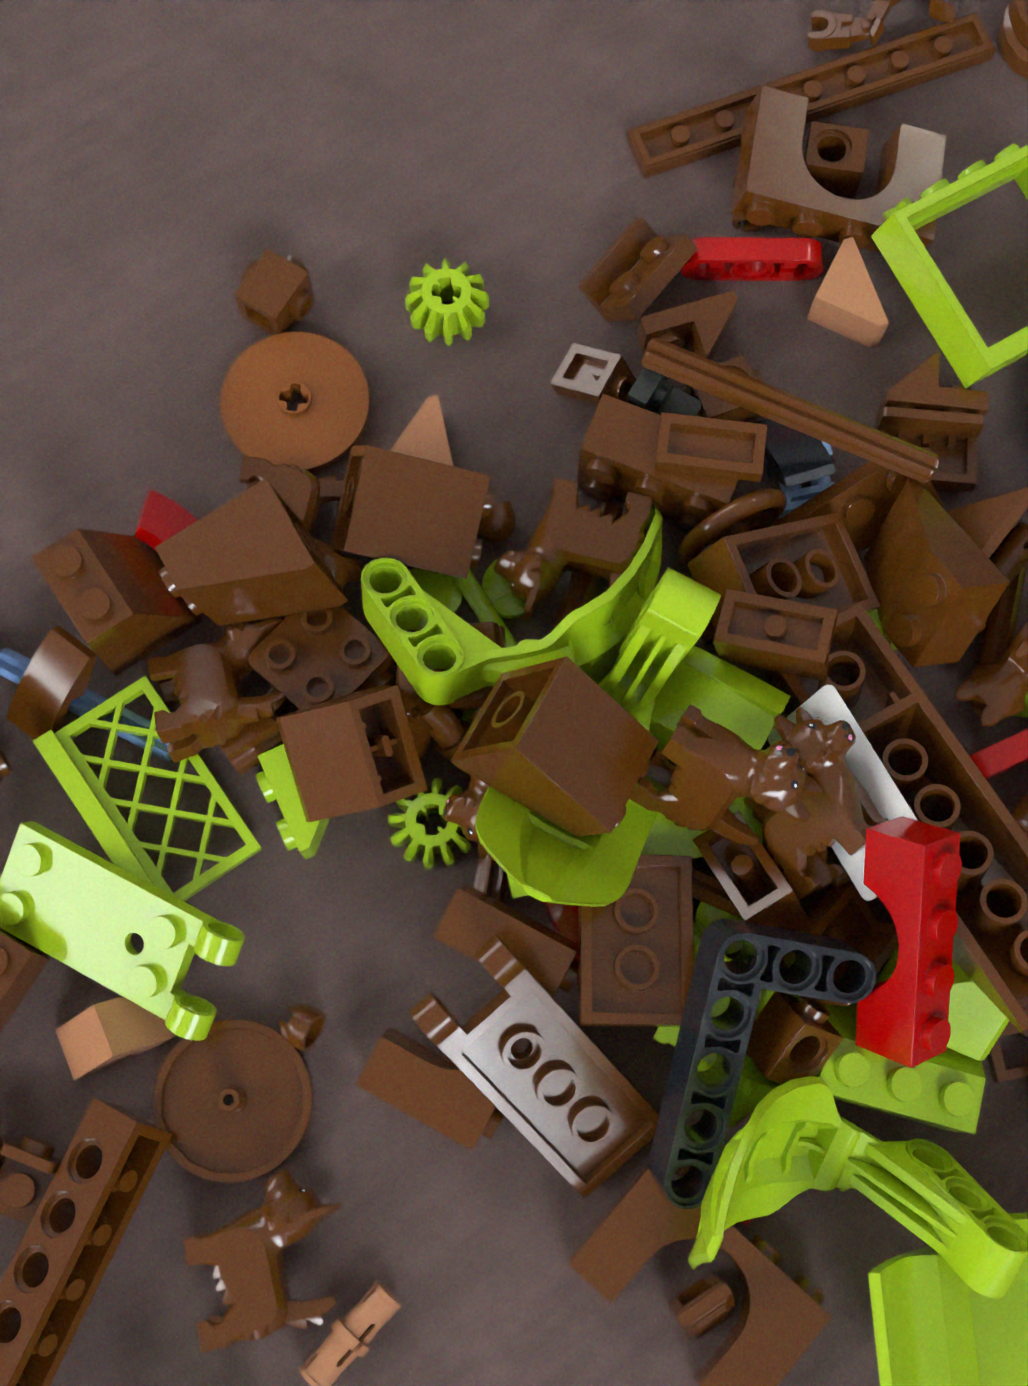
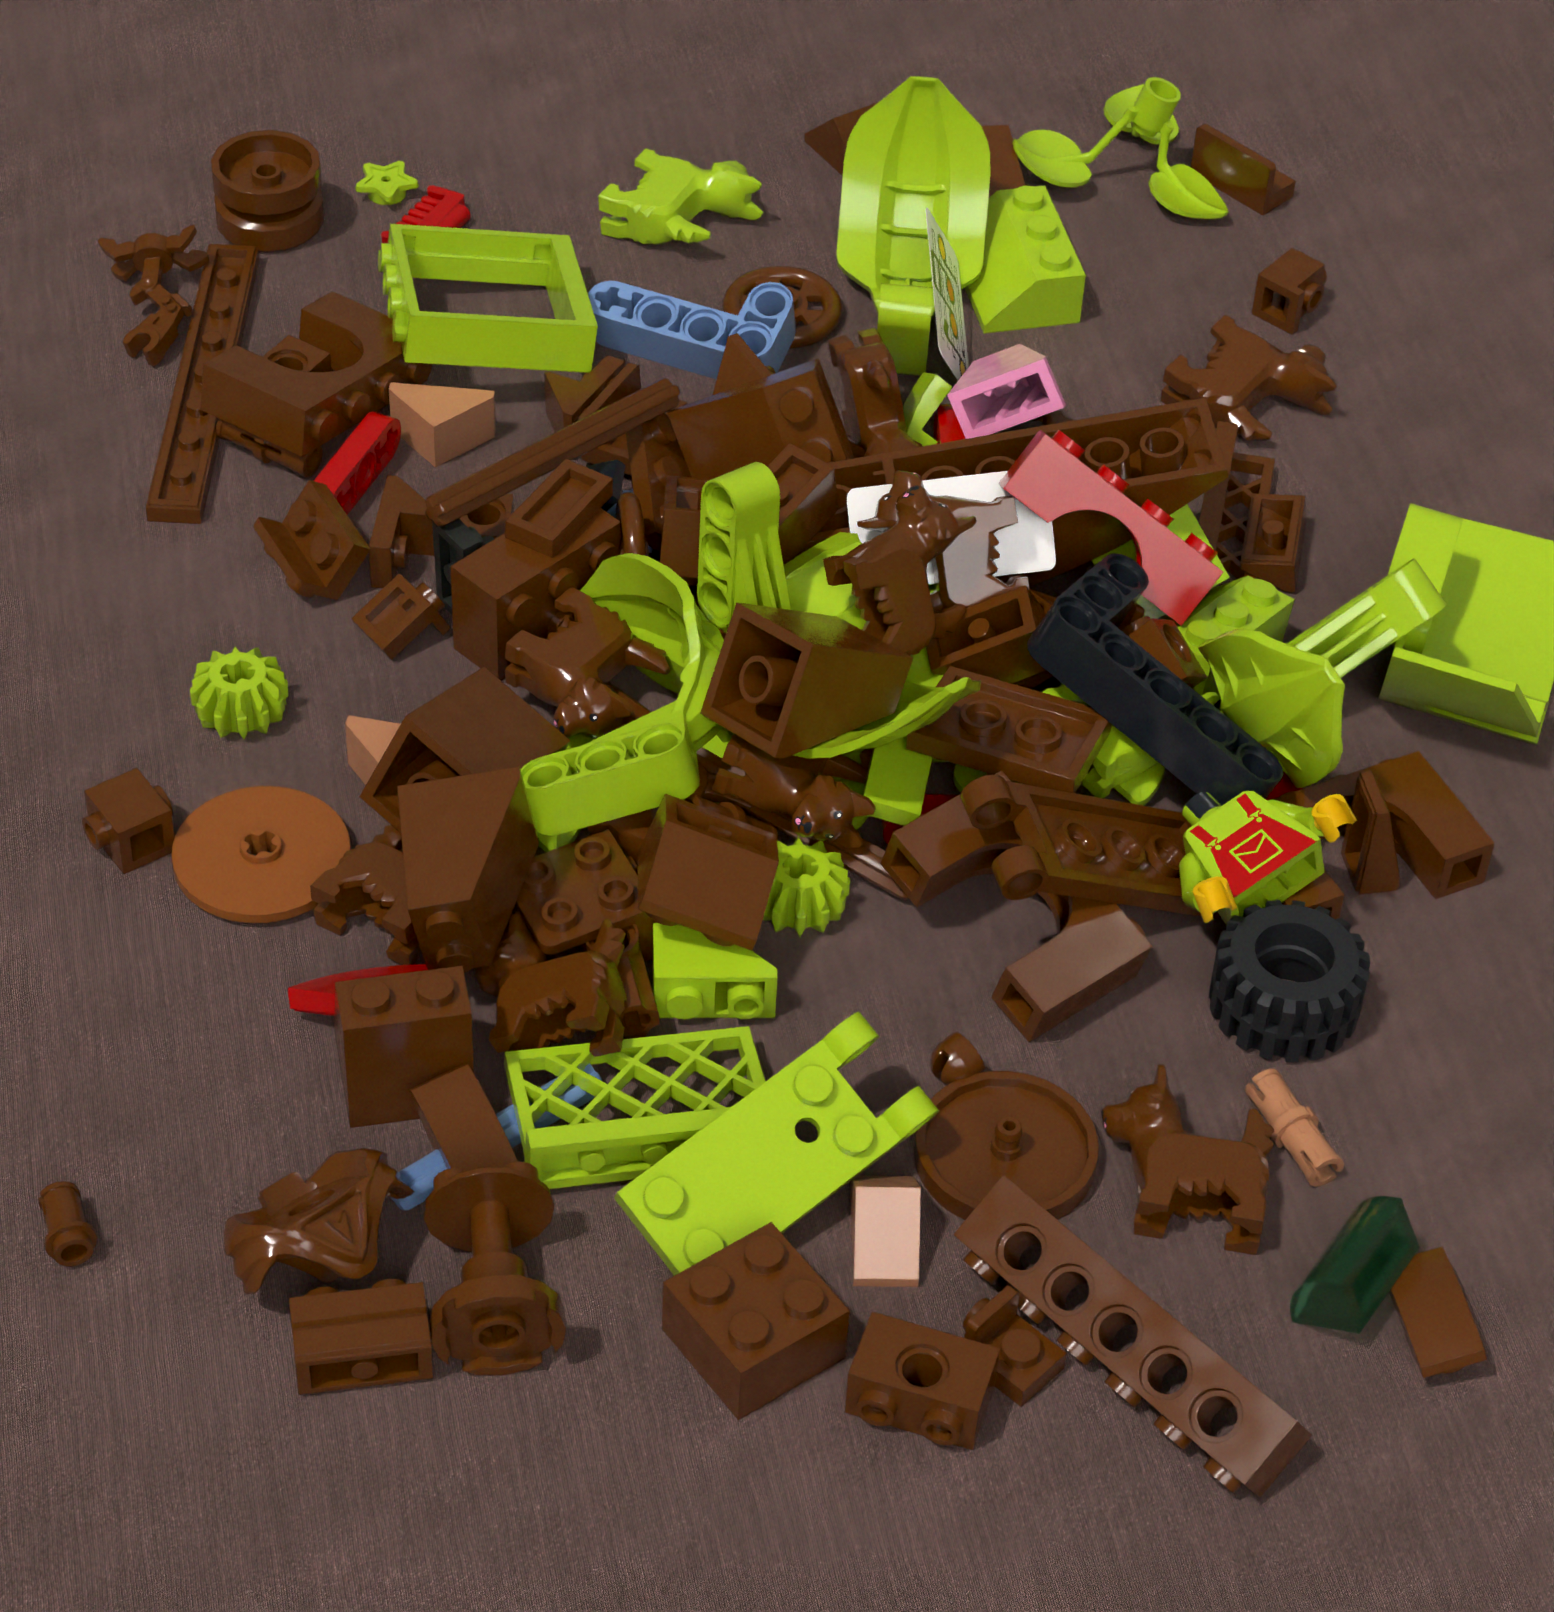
camera: 70 degrees left, 30 degrees down
none -> torso [1179,791,1357,926]
none -> black tyre [1208,900,1371,1062]

